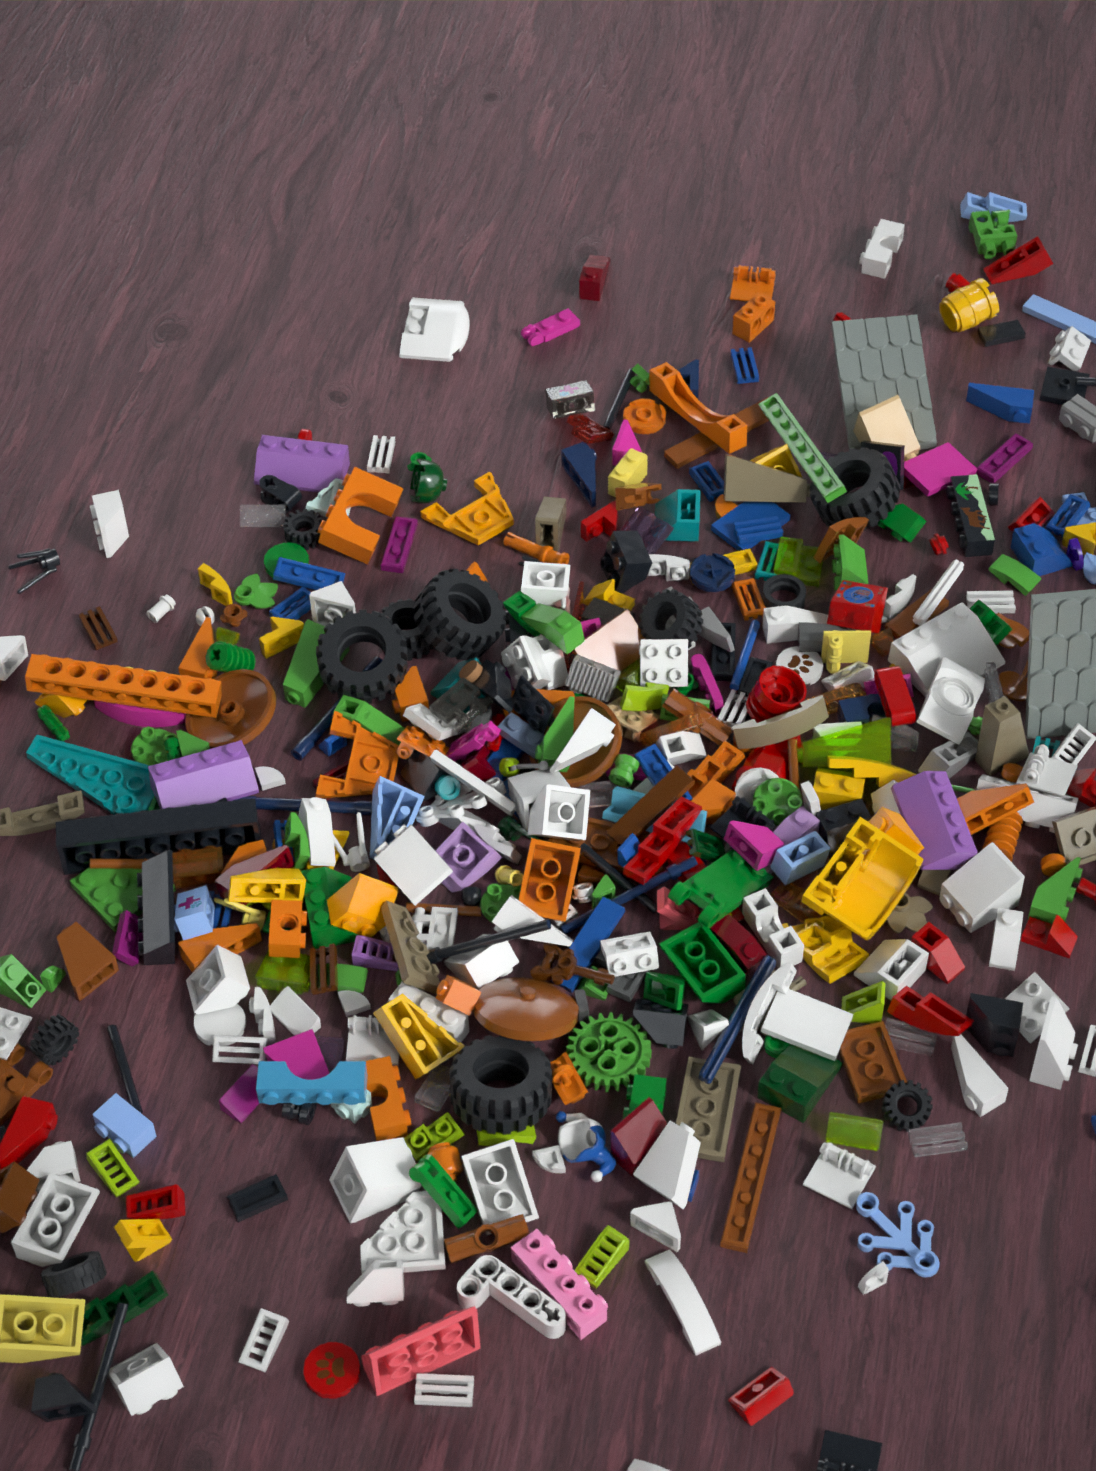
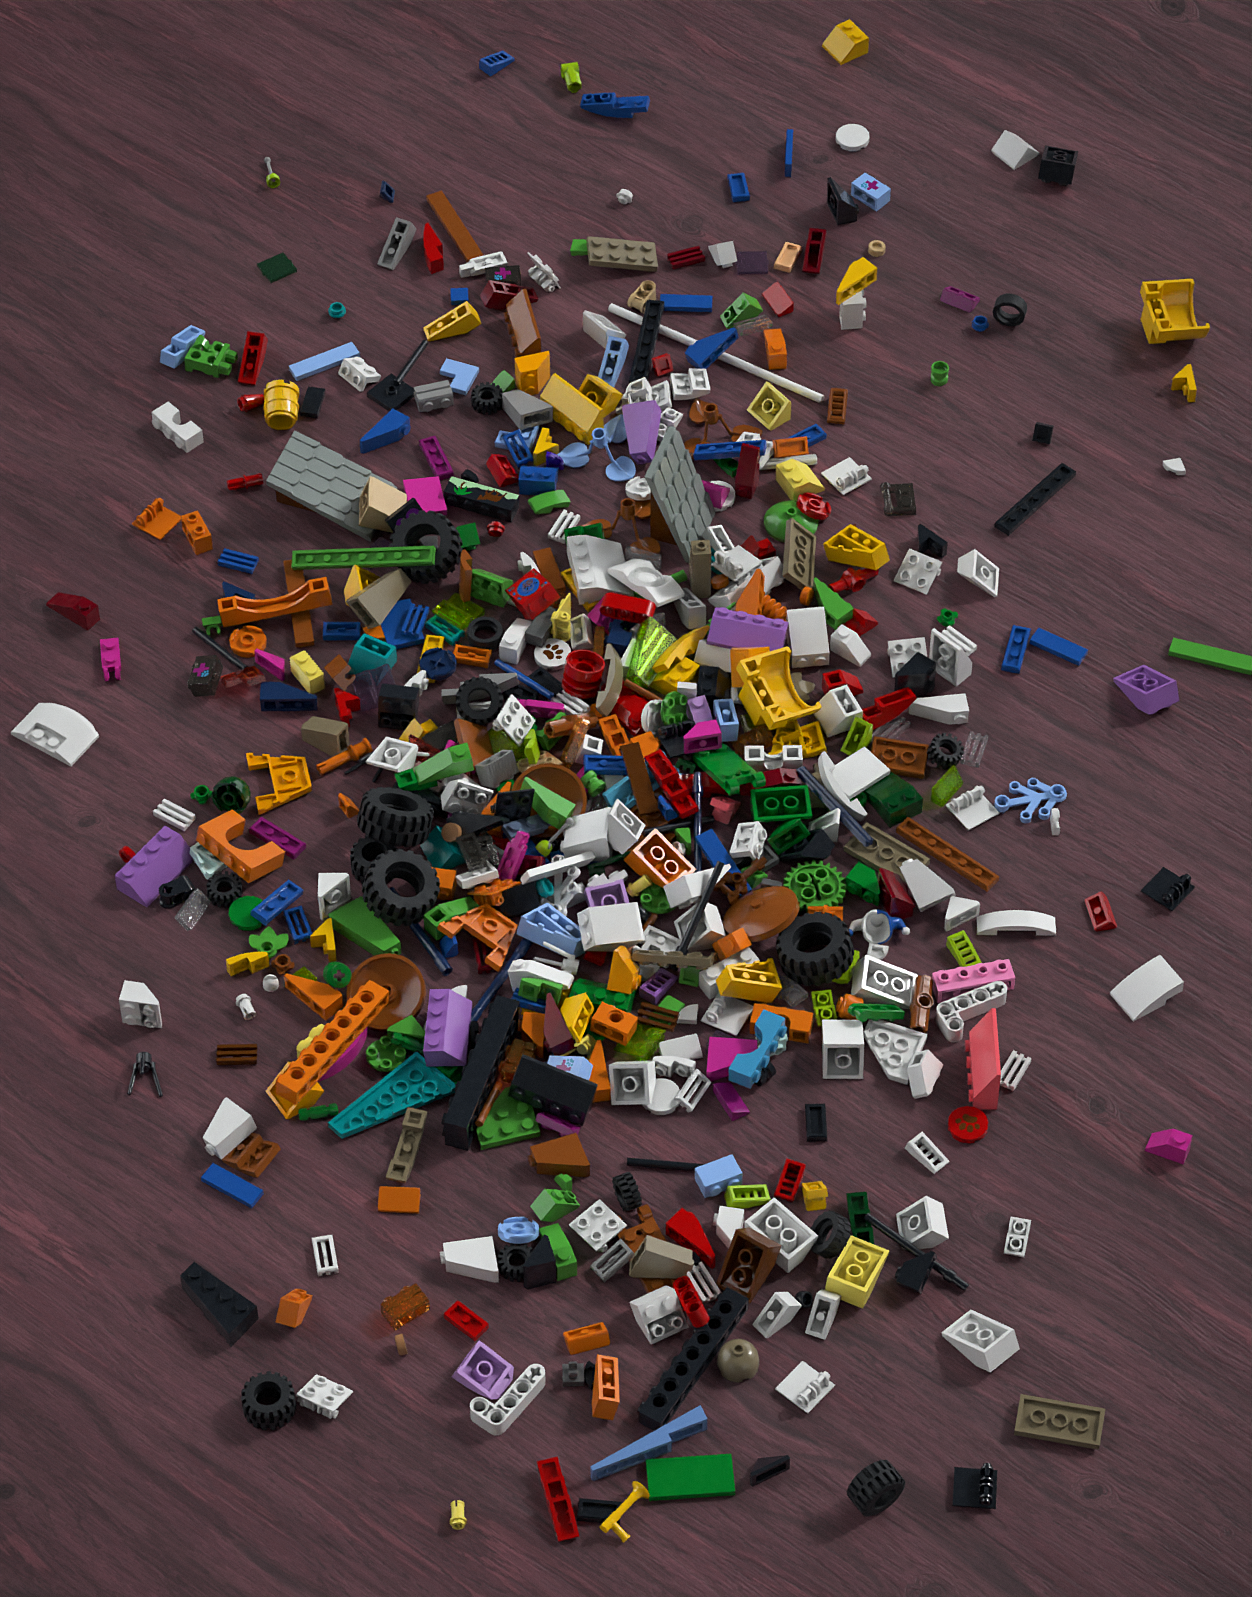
camera: 65 degrees left, 0 degrees up
white slope [549,708,616,773] -> none
white axle [913,559,964,626] -> none

